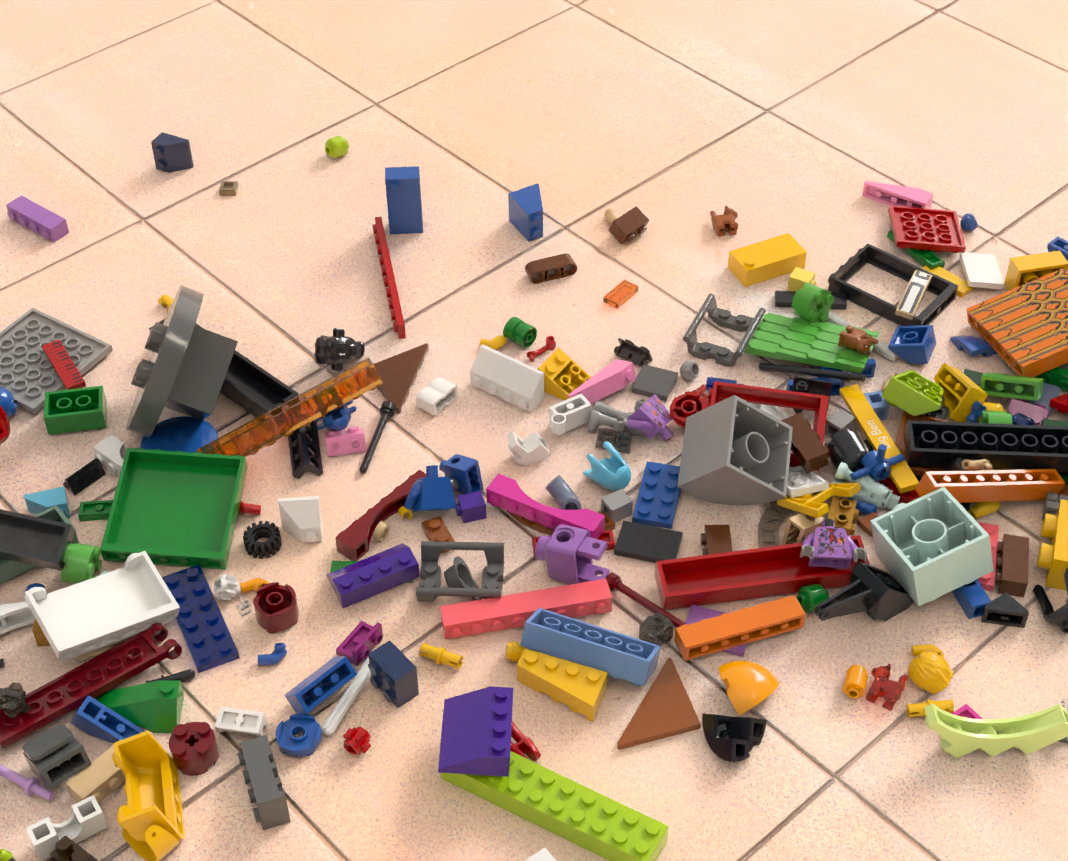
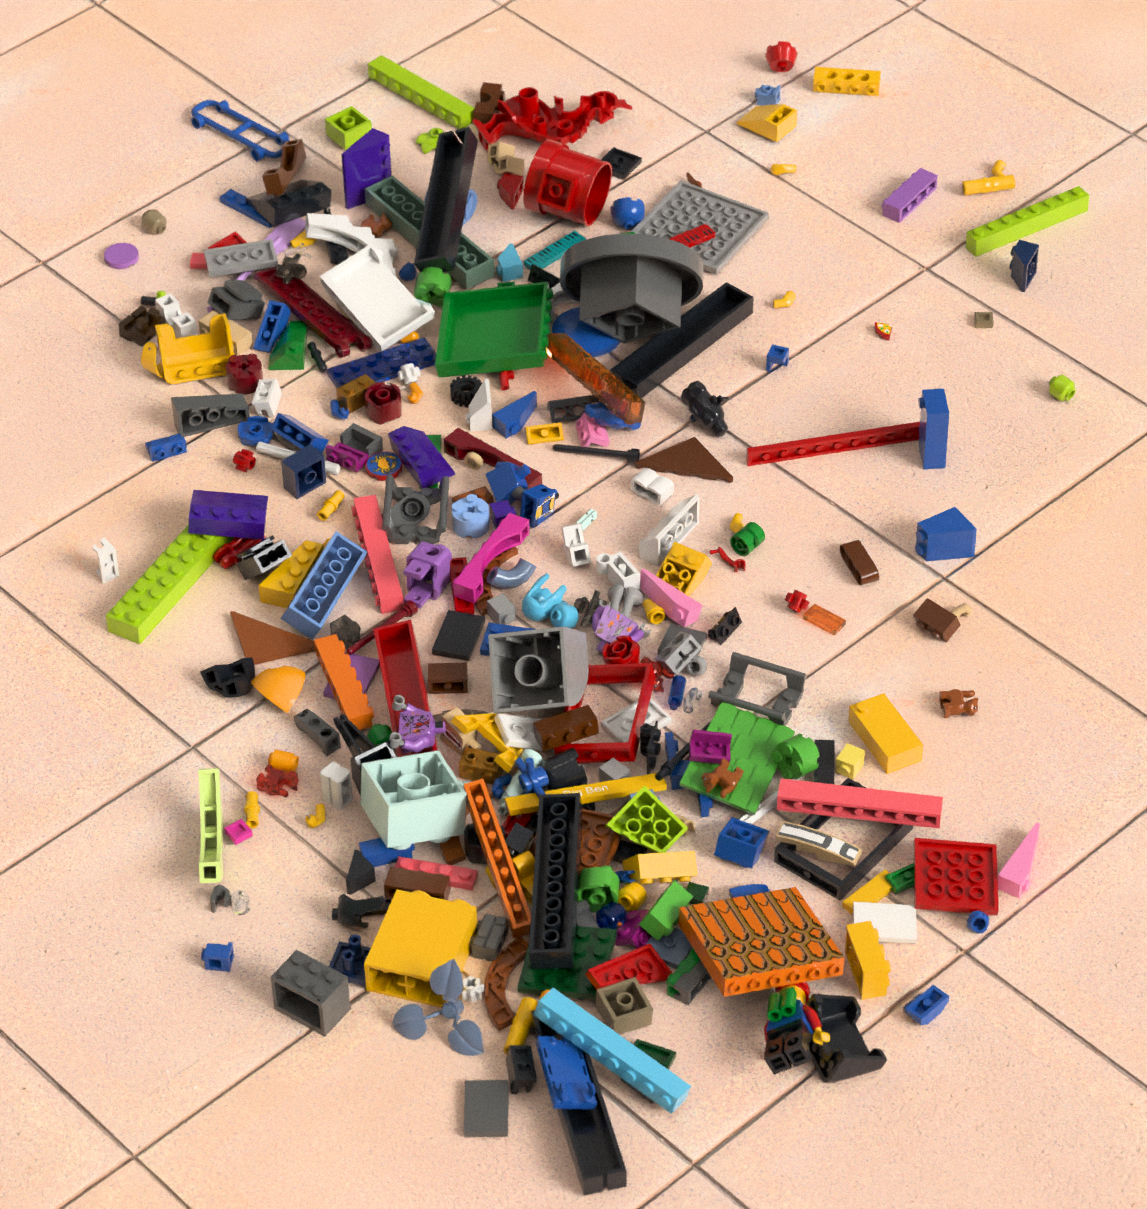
camera: 90 degrees right, 0 degrees up
yellow hair [907,652,954,695] -> none
tan arm [962,459,992,471] -> none
none -> blue bracket [145,434,187,462]
none -> black brick [235,535,292,580]
none -> dark grey leg [294,709,341,756]
none -> white brick [320,762,353,810]
none -> pearl gold brick [336,374,376,414]
none -> dark grey panel [340,423,383,457]
none -> tile [366,451,402,481]
none -> light blue brick [452,494,490,538]
none -> blue slope [492,391,537,439]
none -> teal tile [524,230,586,270]
none -> yellow slope [525,423,564,445]
none -> medium azure head [550,604,579,629]
none -> light aqua axle [575,509,597,531]
none -> yellow cone [642,599,665,624]
none -> light grey brick [655,632,702,676]
none -> clear arm [683,687,703,713]
none -> magenta bracket [689,730,732,764]
none -> blue panel [766,344,789,372]
none -> coral brick [777,779,943,829]
none -> red gear [785,589,810,613]
none -> tile [874,322,892,340]
none -> yellow axle [962,174,1015,195]
none -> lime brick [966,186,1089,257]
none -> yellow arm [991,160,1006,177]

